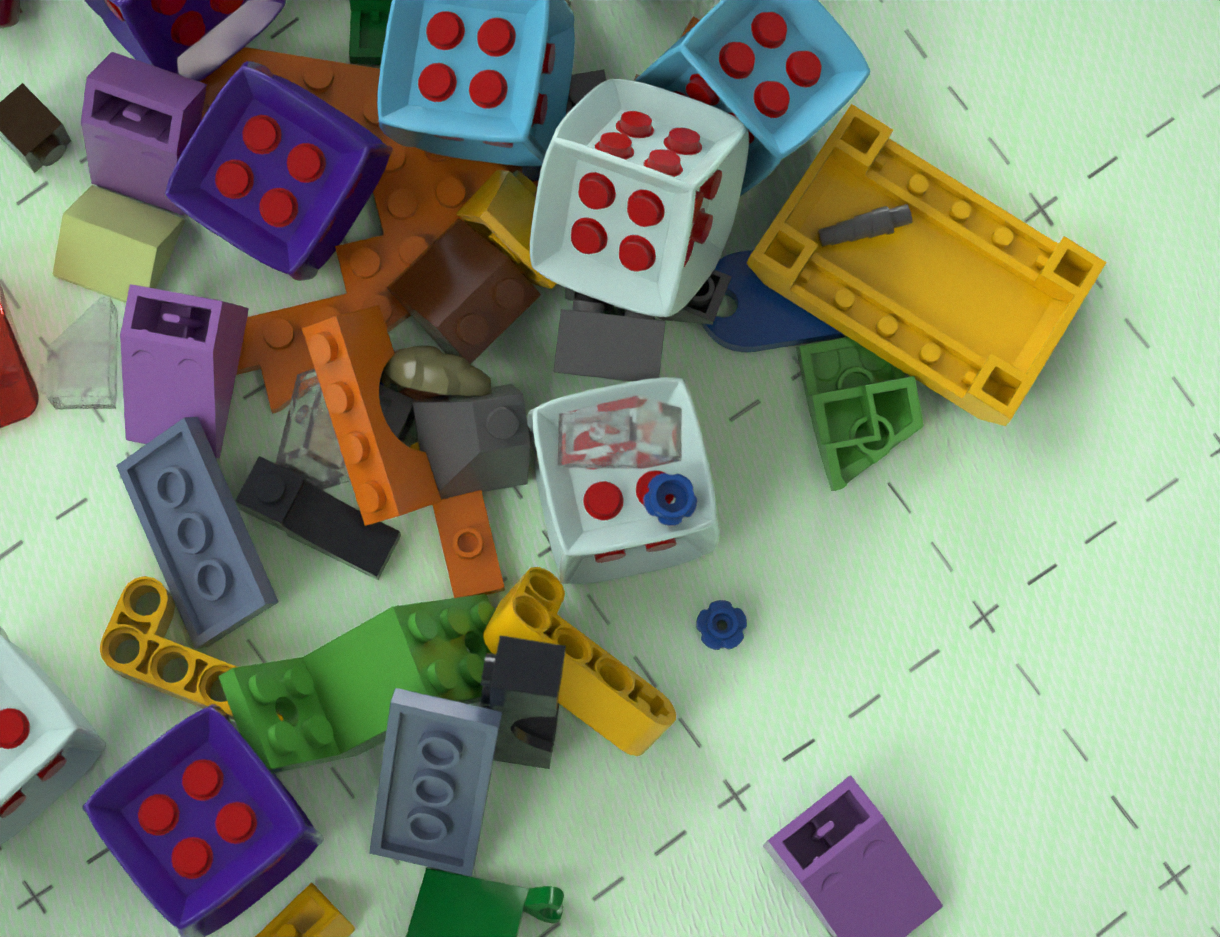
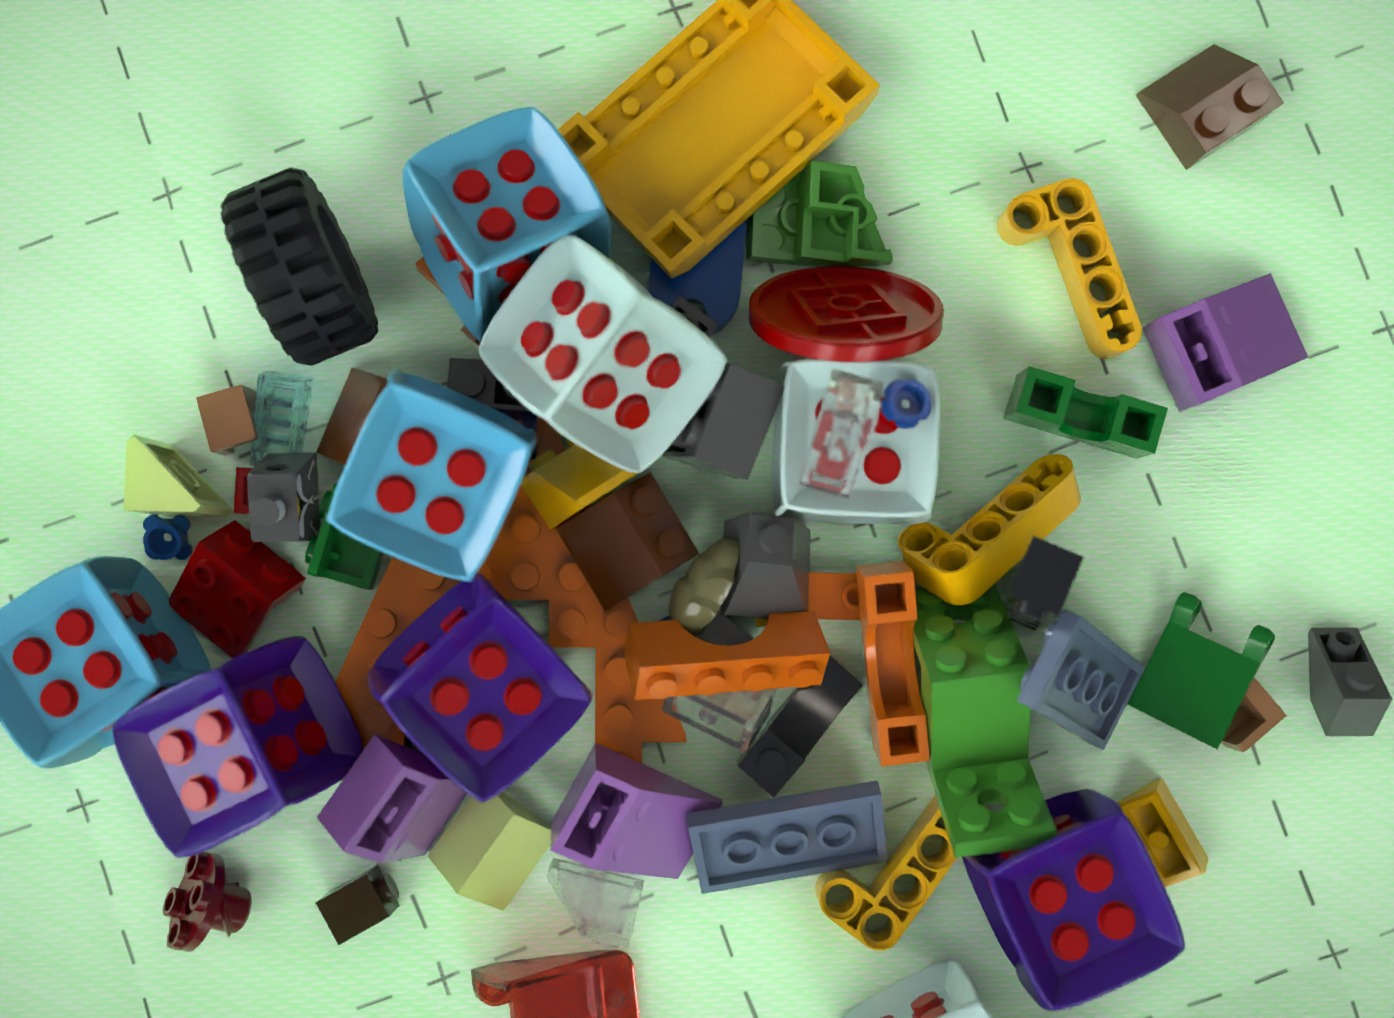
camera: 70 degrees left, 10 degrees up
blue plate [696,600,747,650] -> none
dark grey animal [818,204,912,247] -> none
none -> red plate [749,266,944,362]
none -> orange arch [856,560,930,766]
none -> yellow beam [997,178,1142,360]
none -> green arch [1003,366,1168,459]
none -> slope [1136,44,1284,170]

